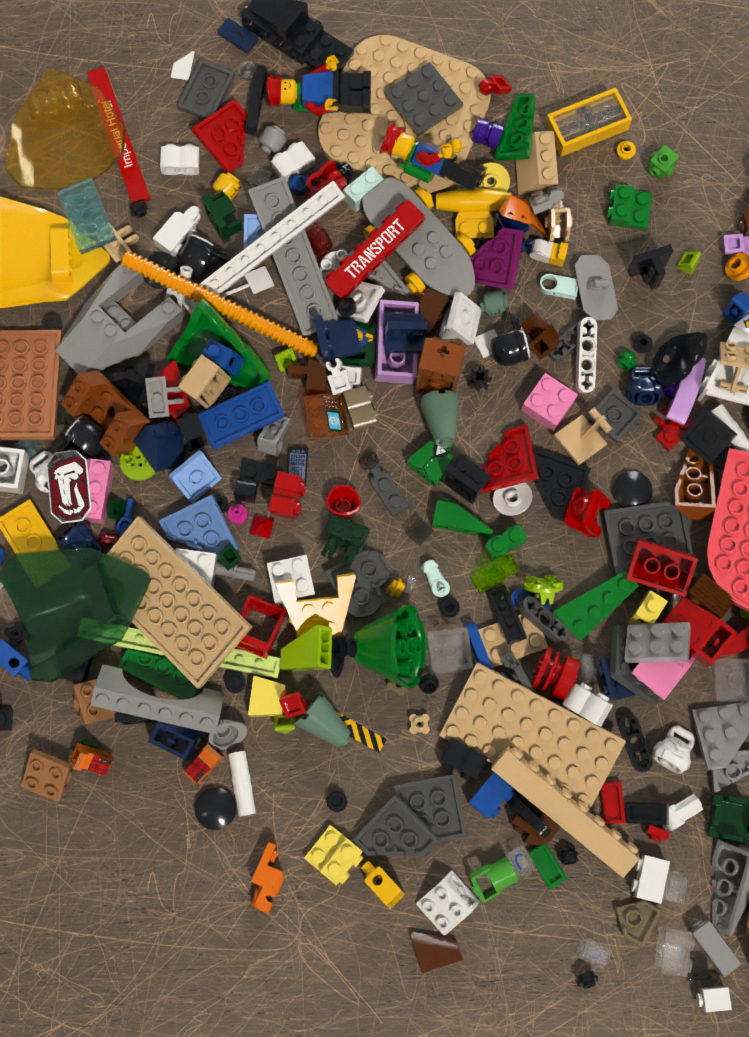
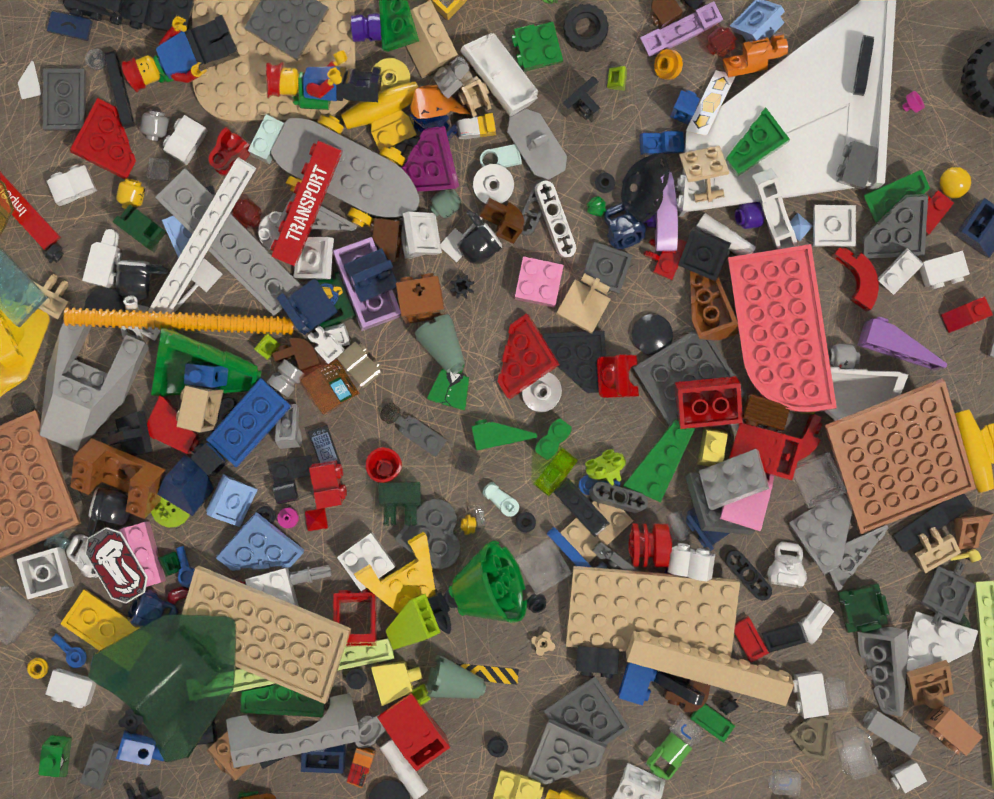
camera: 25 degrees left, 10 degrees up
light grey hinge [145,376,184,418] -> none
dark green slope [216,543,242,571] -> none
red panel [279,690,309,719] -> none
blue plate [289,171,318,194] -> none
black plate [336,162,353,182] -> none
black plate [338,297,357,317] -> none
black bracket [441,453,491,505] -> none
red plate [644,825,670,843] -> none
none -> light grey wheel [267,359,306,398]
none -> red slope [377,693,450,771]
none -> white container [460,33,538,116]
none -> white dish [473,164,514,204]
none -> black tyre [563,4,609,52]
none -> blue slope [639,131,684,155]

